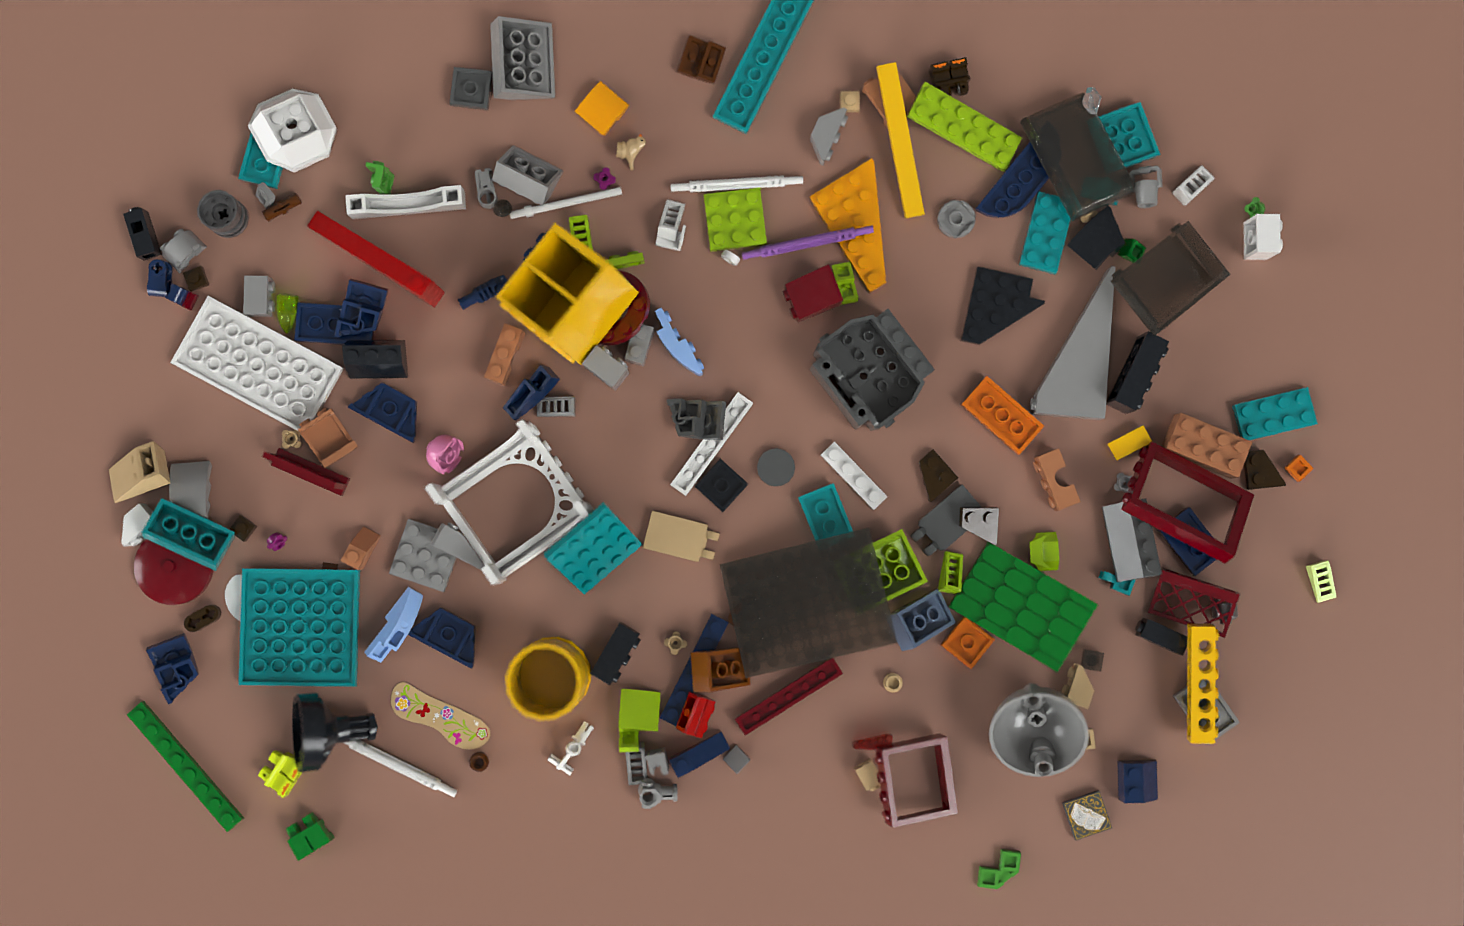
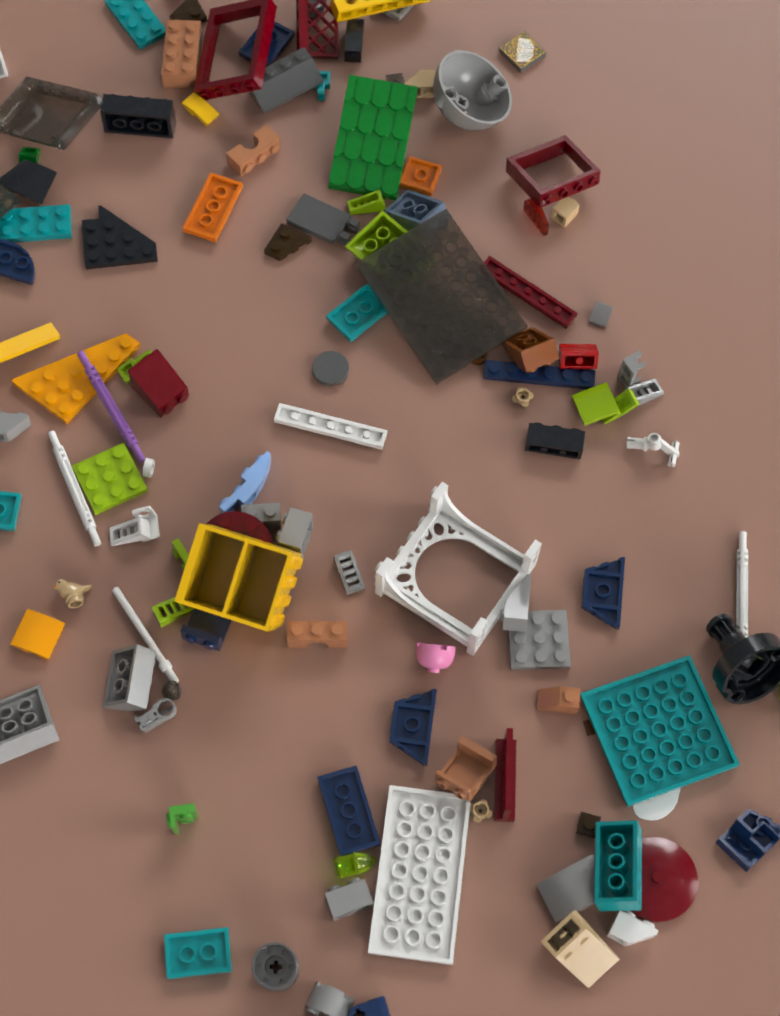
camera: 105 degrees left, 20 degrees down
dark blue leg [164,283,199,311] -> none
dark brown plate [183,266,209,292] -> none
dark brown beam [184,605,221,632] -> none
white piece [248,89,337,172] -> none
light grey tile [255,182,276,209] -> none
reddish brown pin [262,193,302,222] -> none
magenta plate [267,532,288,551] -> none
red slope [307,211,445,308] -> none
dark blue slope [334,279,389,337] -> none
black slope [342,340,408,379] -> none
white arch [345,185,466,219] -> none
light blue slope [364,587,423,663] -> none
tan sticker [391,682,490,750] -> none
dark grey plate [449,67,493,110] -> none
dark blue hinge [458,275,508,310] -> none
reddish brown plate [469,752,489,772] -> none
dark blue slope [503,365,560,420] -> none
yellow piece [506,636,591,720] -> none
teal plate [543,502,643,595] -> none
magenta plate [593,167,616,190] -> none
light grey connector [638,778,678,809] -> none
tan tile [643,511,720,562] -> none
dark grey slope [667,398,726,440] -> none
dark blue slope [669,731,730,778] -> none
black tile [695,458,749,512] -> none
dark grey piece [810,309,935,431] -> none
white plate [821,442,887,510] -> none
tan plate [883,673,903,693] -> none
light grey tile [937,200,975,238] -> none
wing [959,507,999,545] -> none
bright green tile [977,849,1021,889] -> none
lime slope [1029,532,1059,571] -> none
light grey slope [1030,266,1115,420] -> none
light grey plate [1114,473,1132,492] -> none
dark blue slope [1117,760,1158,803] -> none

